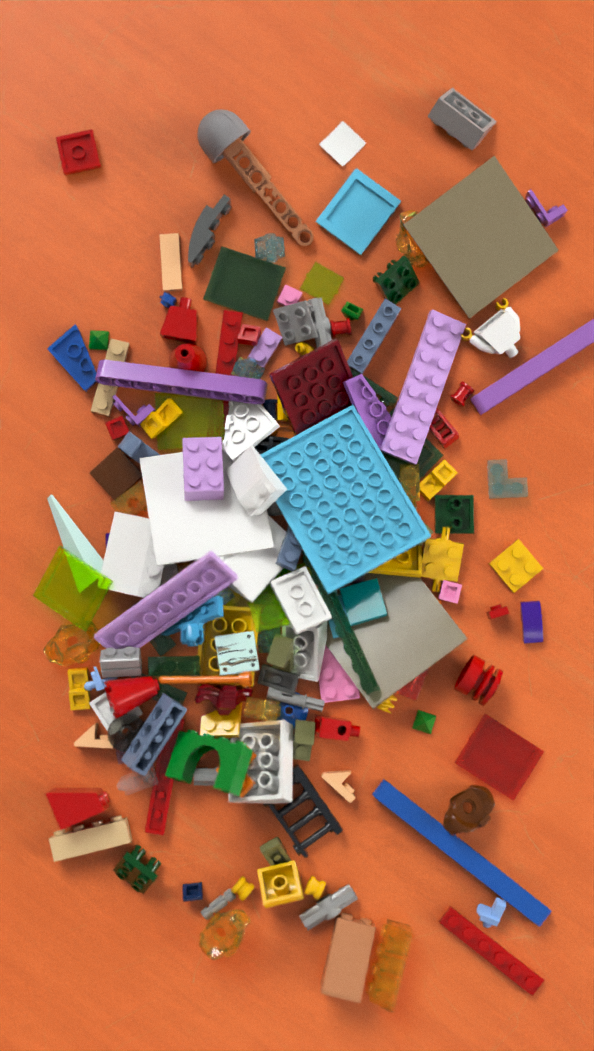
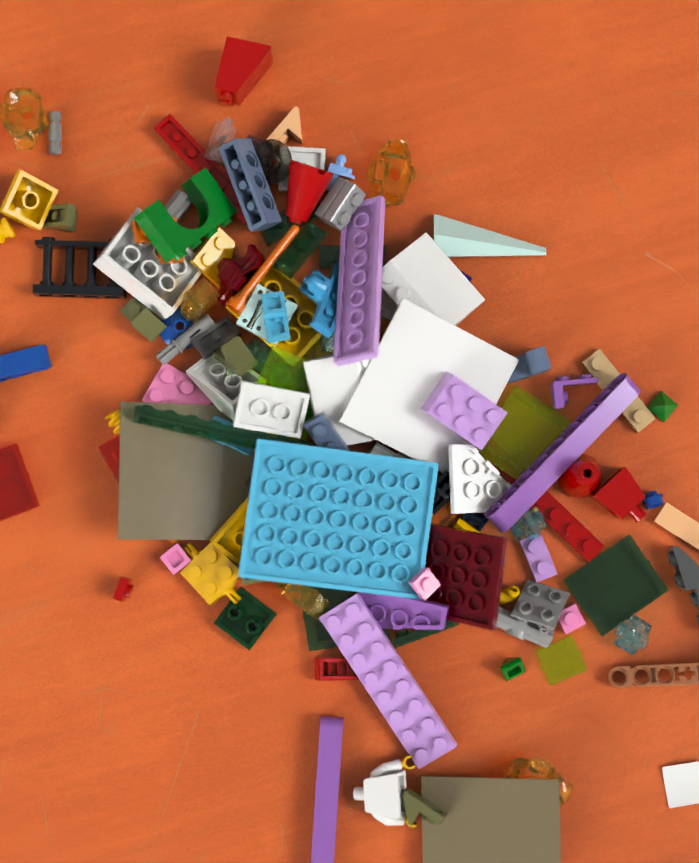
camera: 130 degrees right, 0 degrees up
clear neon green piece [33,546,113,631] -> none
blue wing [47,324,97,392] -> none
tan brick [49,815,133,862] -> none
yellow slope [67,667,90,710] -> none
reddish brown tile [89,447,142,501] -> none
red plate [105,415,130,441] -> none
clear yellow brick [110,481,148,516] -> none
dark green plate [113,845,161,894] -> none
yellow slope [140,398,183,439] -> none
dark blue slope [183,882,203,902] -> none
white slope [225,445,287,516] -> none
yellow wheel [231,876,255,901] -> none
plate [237,324,261,346] -> none
red torso [314,714,360,741] -> none
medium azure piece [316,168,401,255] -> none
light nougat slope [321,770,355,803] -> none
red bush [330,318,351,337] -> none
teal tile [340,578,388,626] -> none
sand blue brick [347,299,401,375] -> none
dark green plate [373,255,420,305] -> none
green slope [412,710,436,734] -> none
yellow slope [415,459,458,501] -> none
red bush [450,382,474,407] -> none
red wheel [454,654,503,706] -> none
clear light blue plate [487,459,528,499] -> none
yellow plate [489,539,543,593] -> none
dark purple slope [520,601,543,643] -> none
none -> medium azure slope [261,291,290,343]
none -> olive slope [403,788,447,827]
none -> bright pink plate [409,567,441,600]

